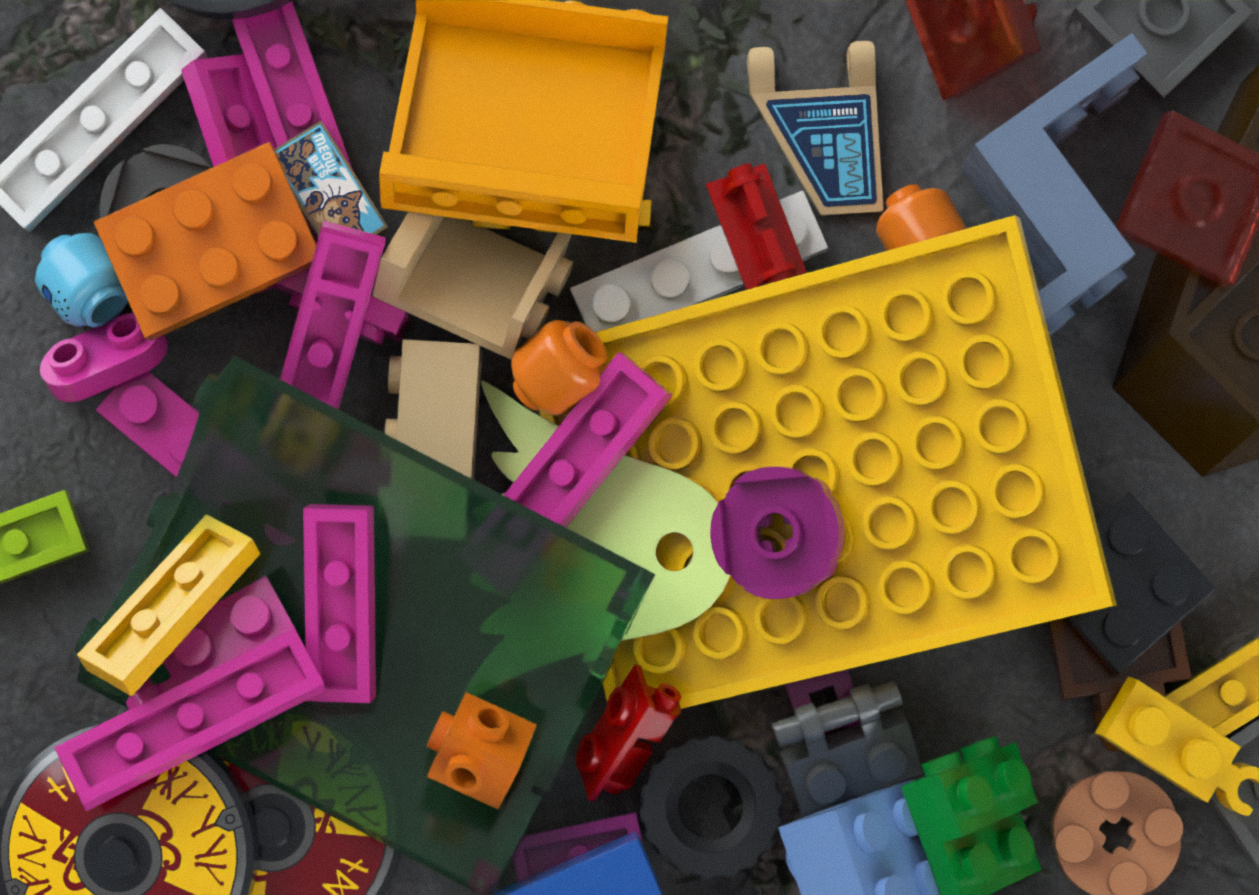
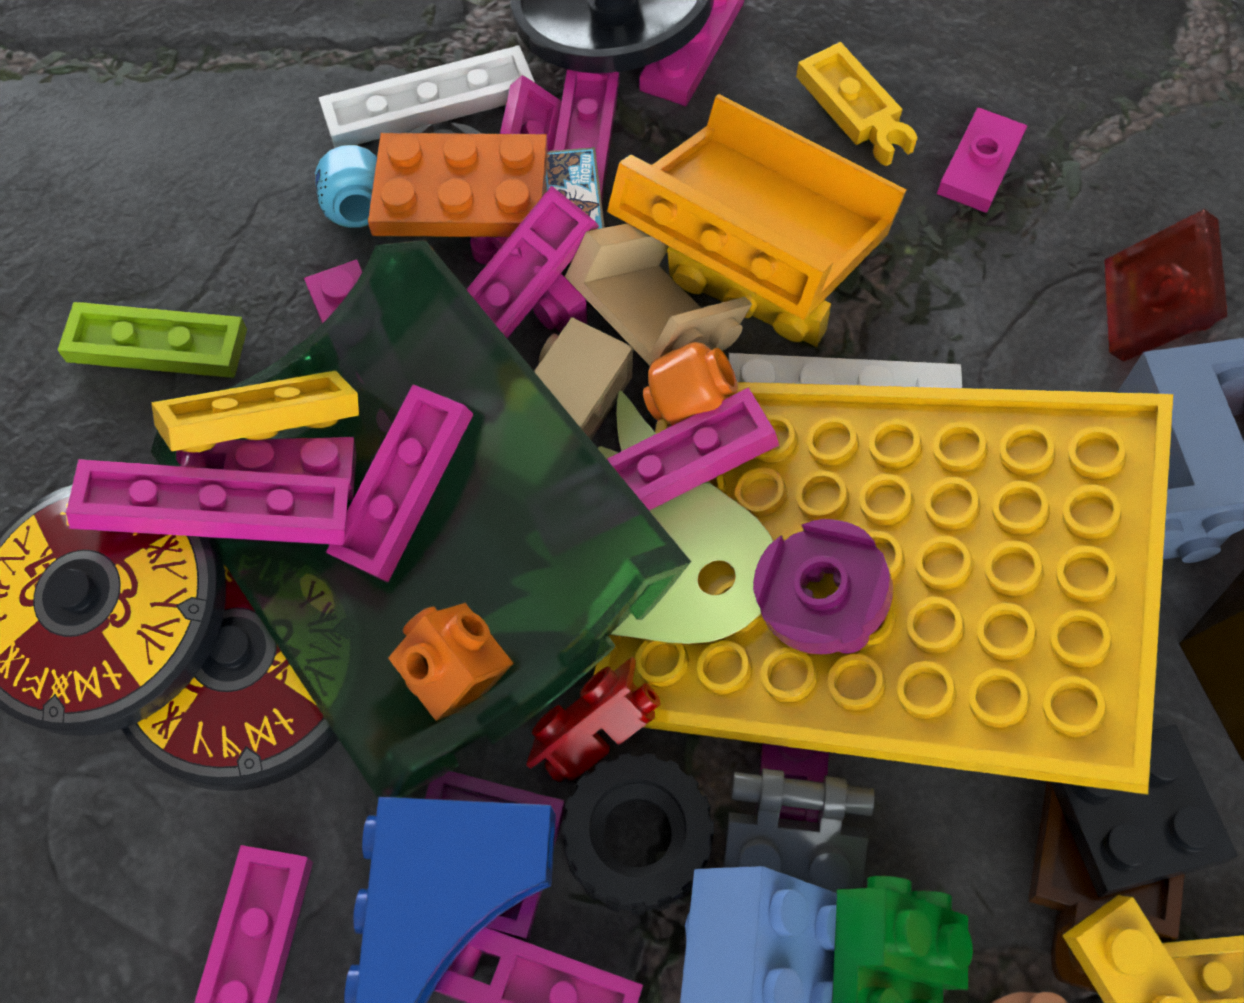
camera: 25 degrees right, 20 degrees down
dark pink plate [40,313,168,402] -> none
red hinge [705,163,807,290] -> none
flag [747,41,884,216] -> none

